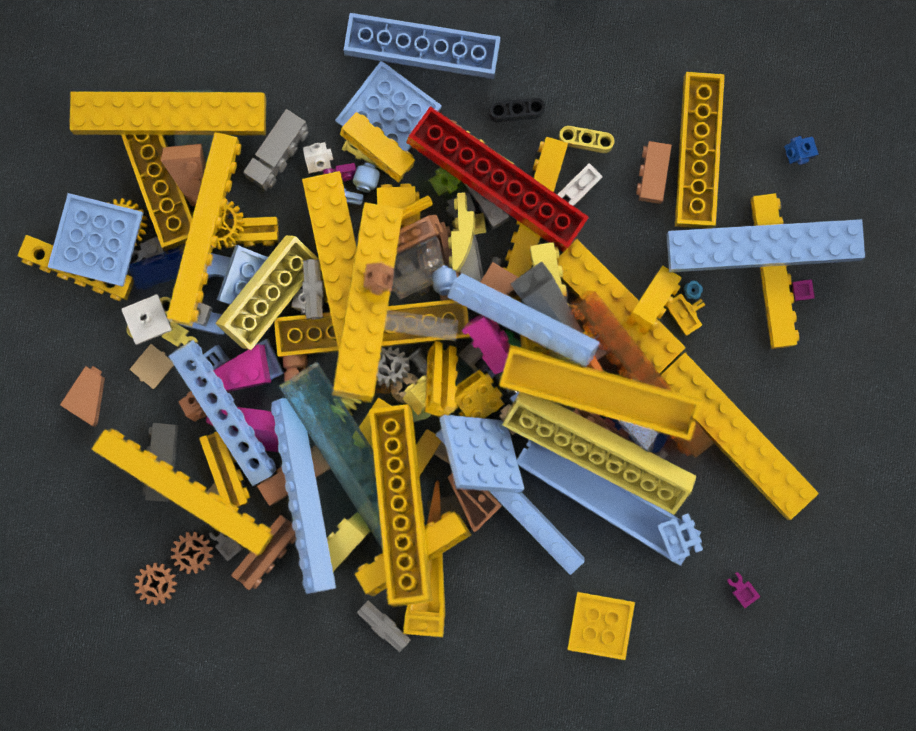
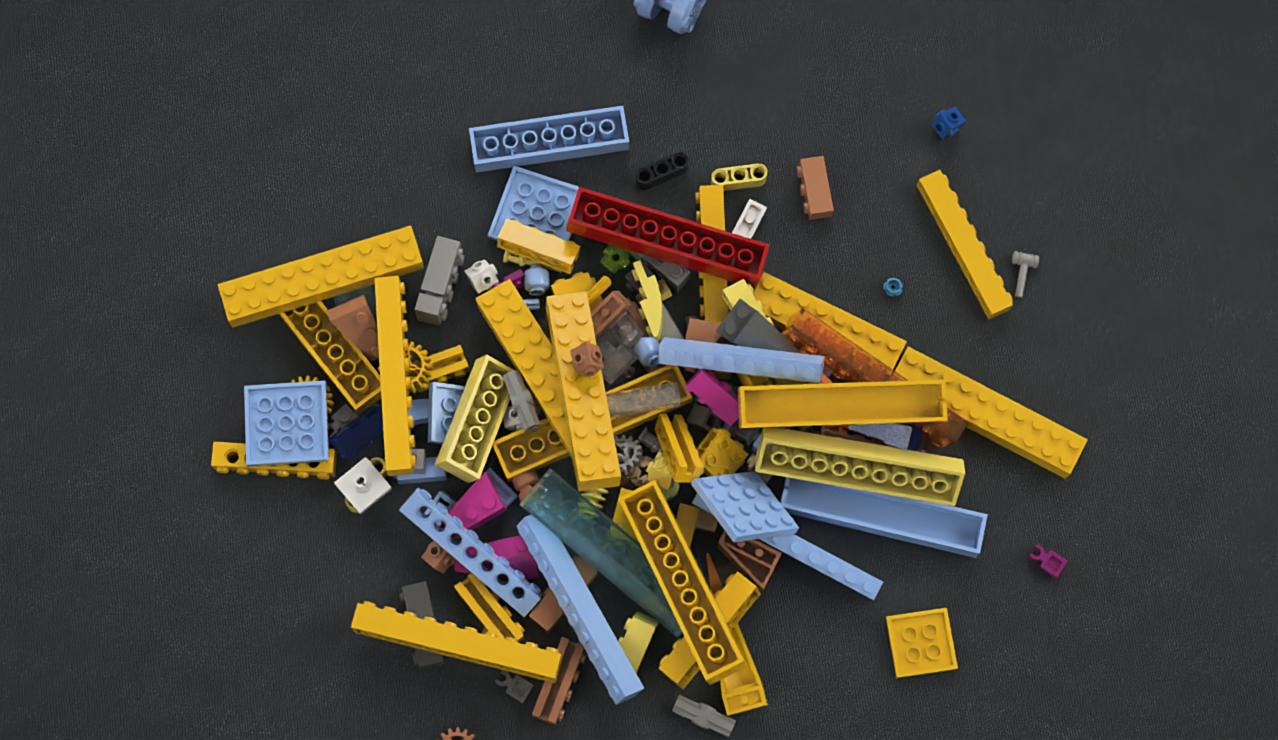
camera: 20 degrees left, 10 degrees down
nougat slope [60,366,105,427] -> none
tan piece [129,344,174,389] -> none
light yellow plate [162,322,198,347] -> none
nougat gear [171,532,214,574] -> none
yellow brick [625,265,682,335] -> none
light blue plate [658,513,703,562] -> none
light blue brick [667,219,865,272] -> none
yellow plate [667,293,705,336] -> none
yellow brick [675,72,724,229] -> none
magenta plate [792,279,815,302] -> none
none -> light grey piece [1012,251,1039,298]

